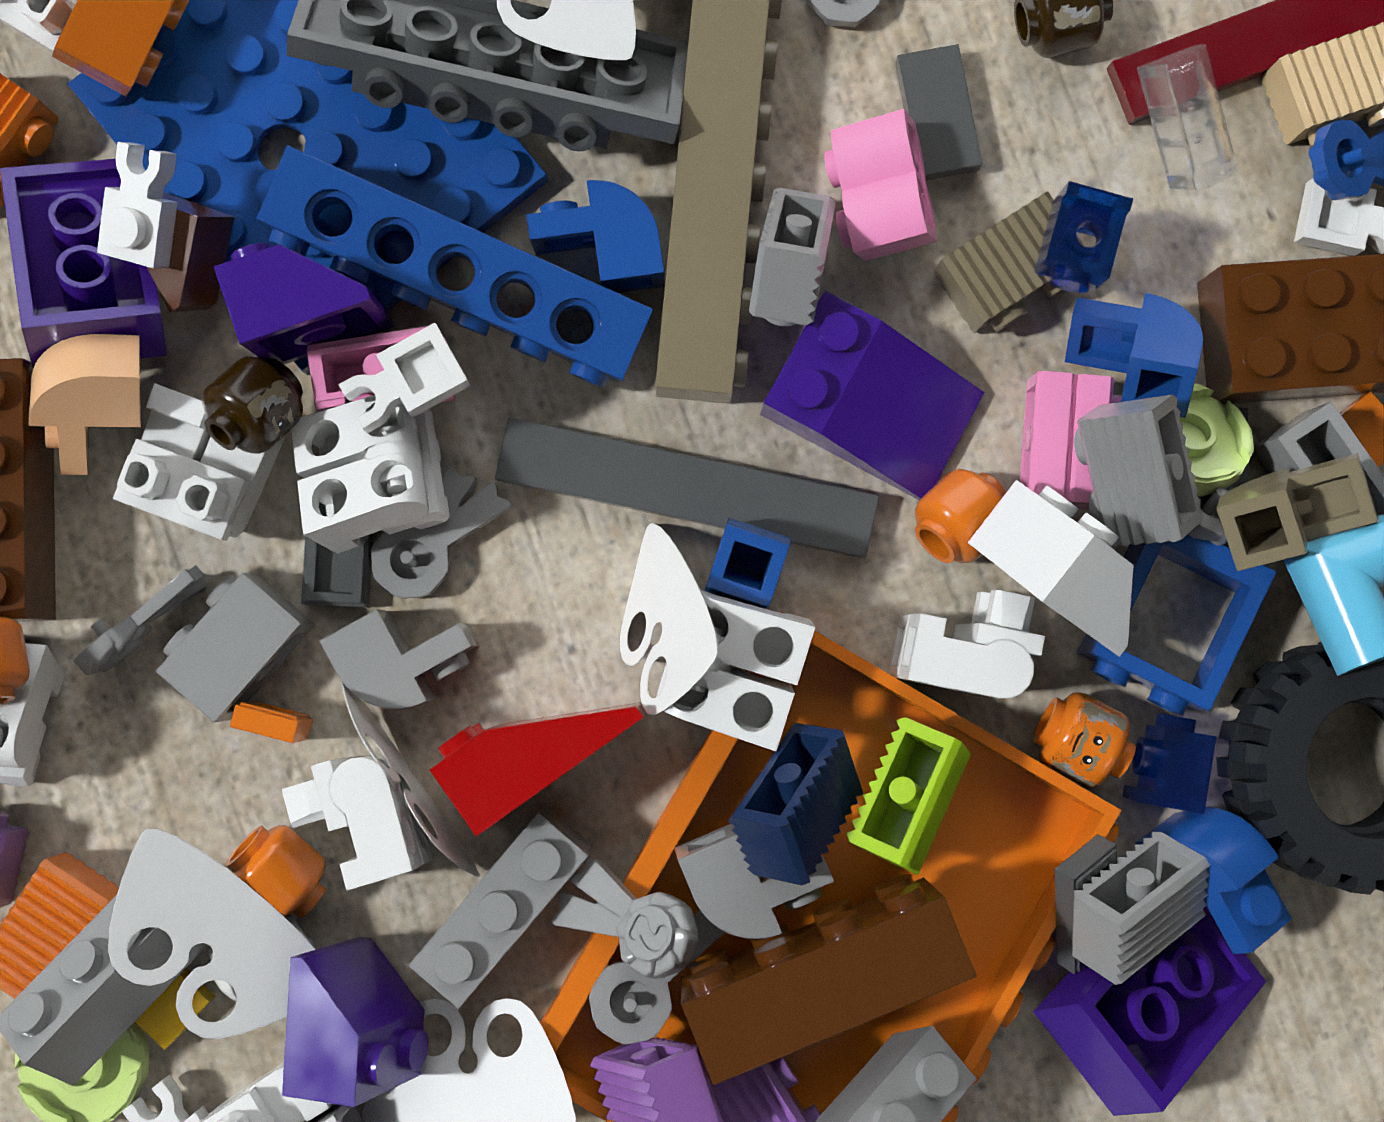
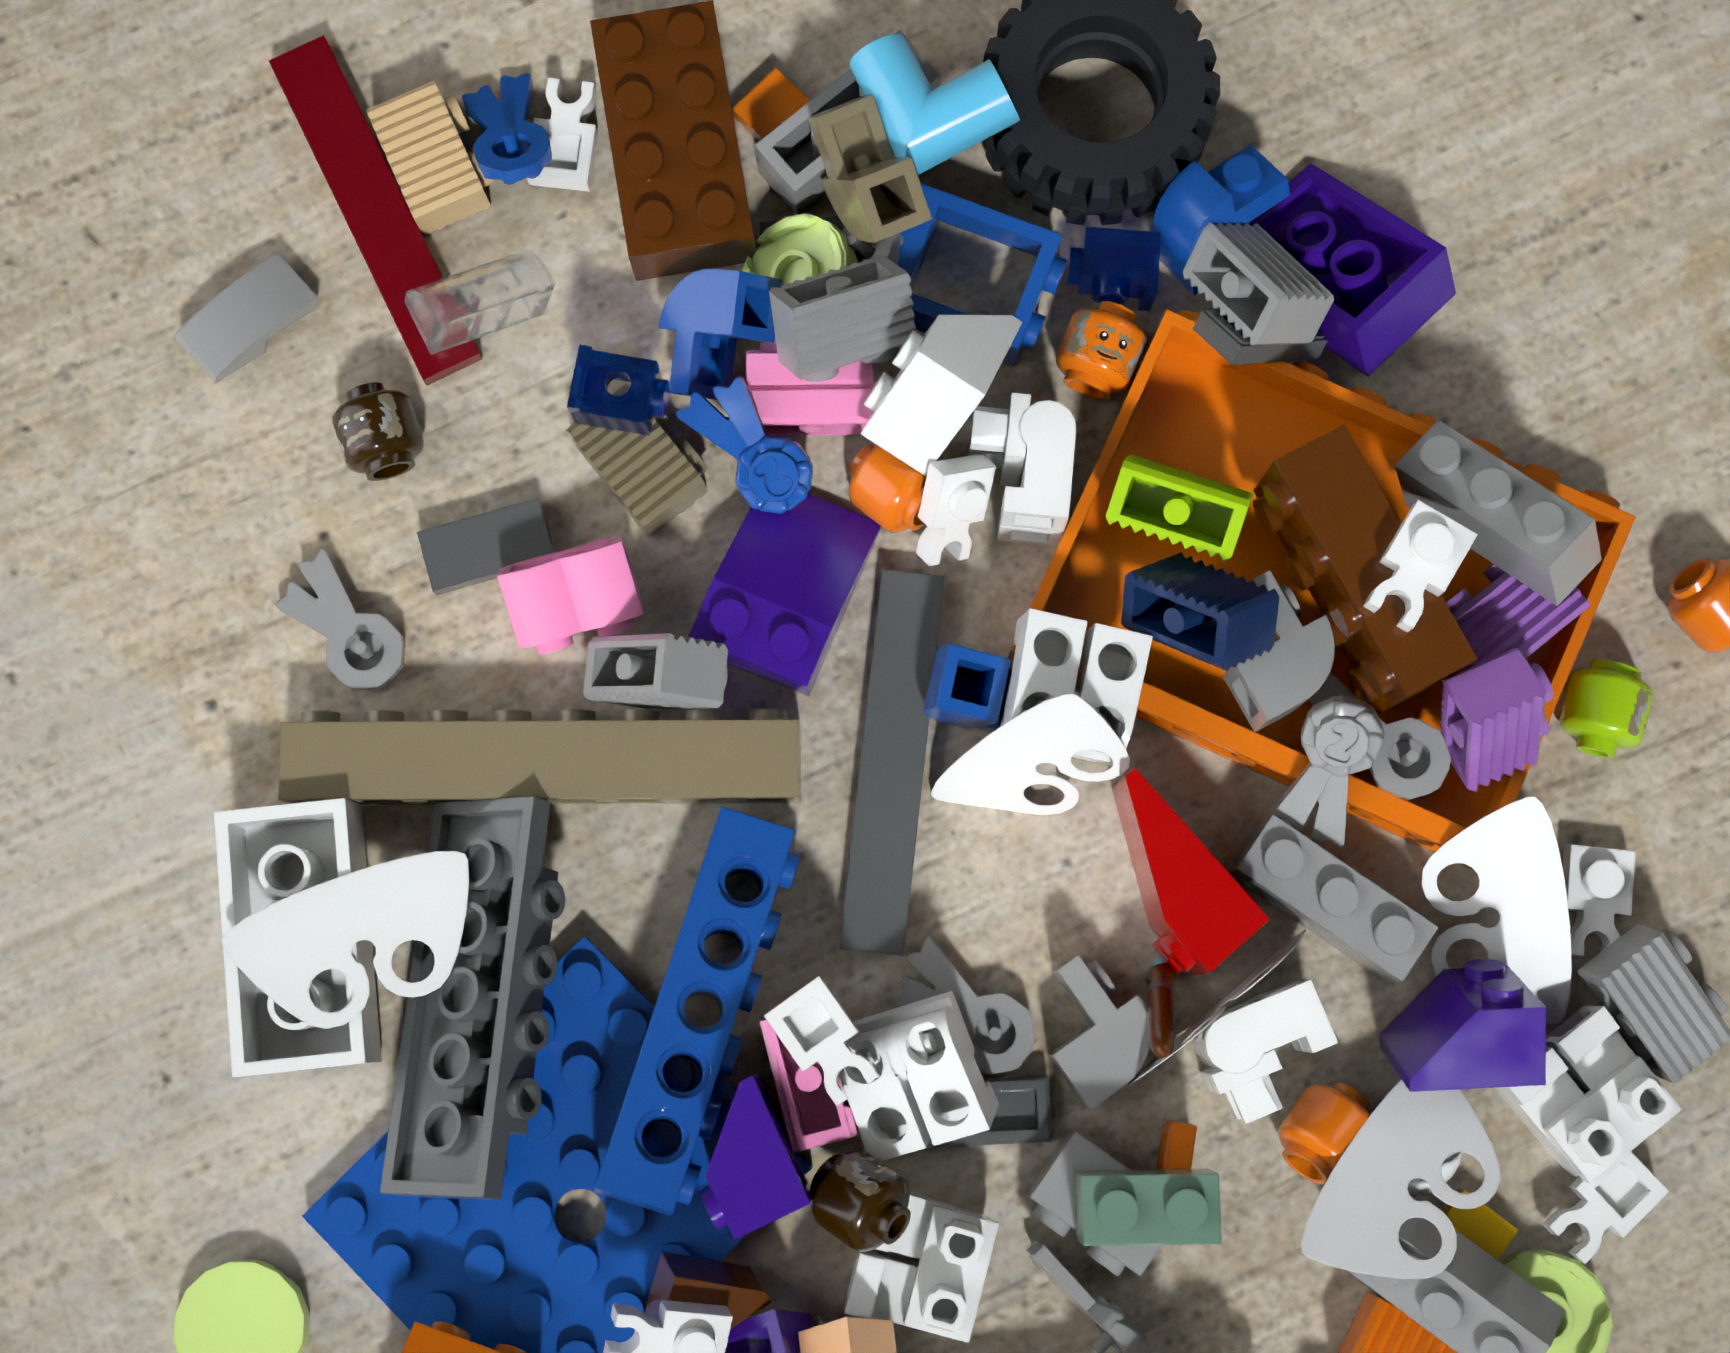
camera: 90 degrees left, 5 degrees down
blue brick [526,180,665,293] -> none
none -> blue piece [676,376,813,514]
none -> white plate [916,453,997,566]
none -> sand green brick [1075,1168,1222,1246]
none -> reddish brown piece [1146,957,1176,1058]
none -> white plate [1363,500,1478,633]

